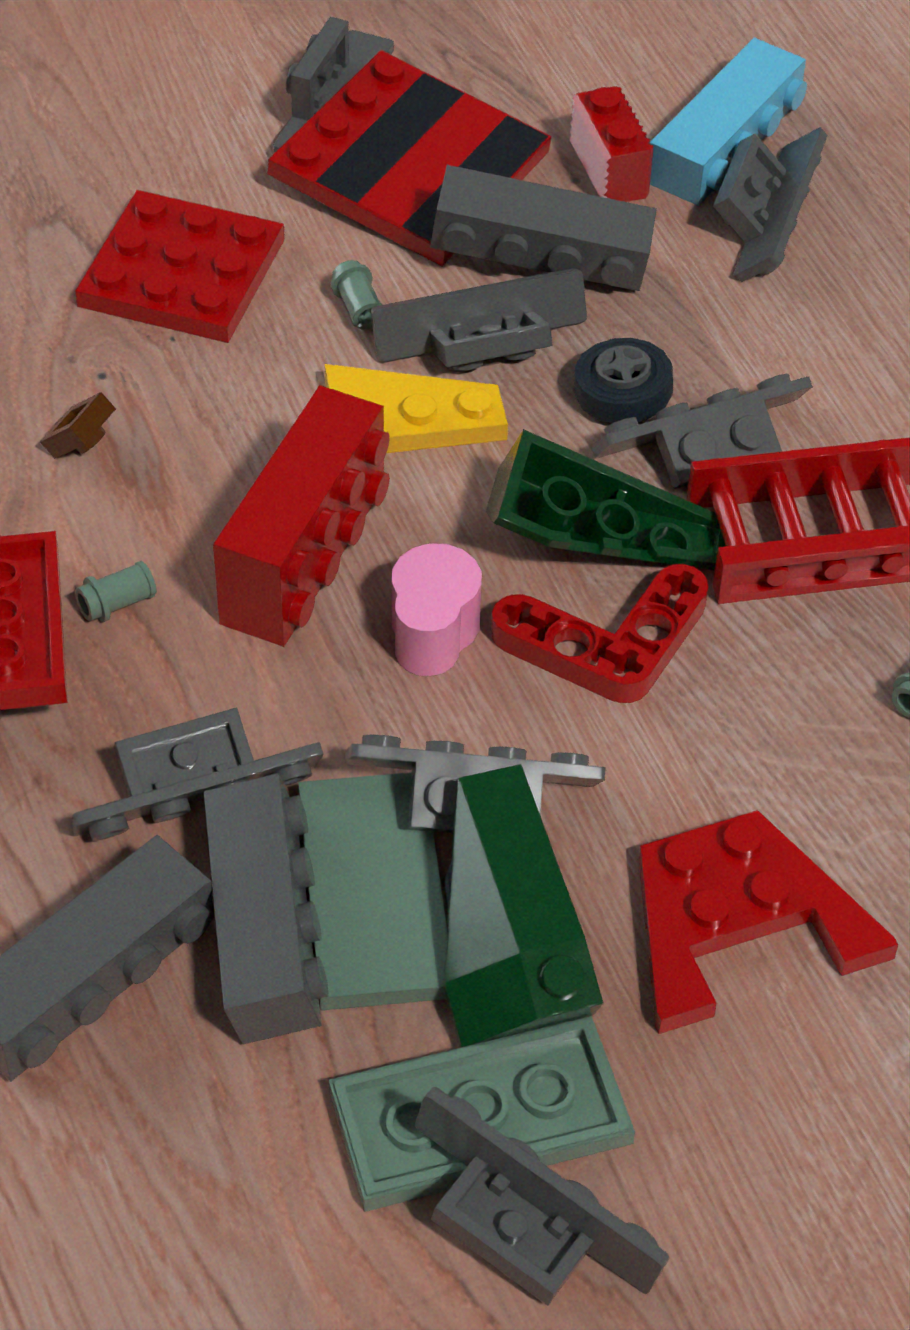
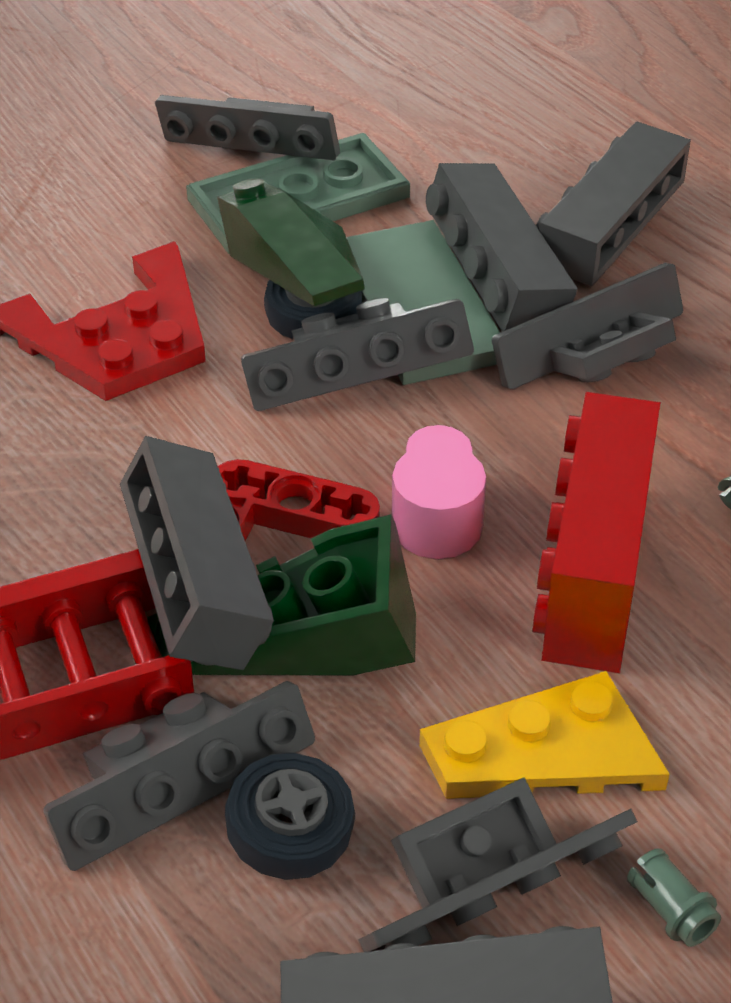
camera: 170 degrees right, 5 degrees down
none -> dark grey brick [120,436,274,670]

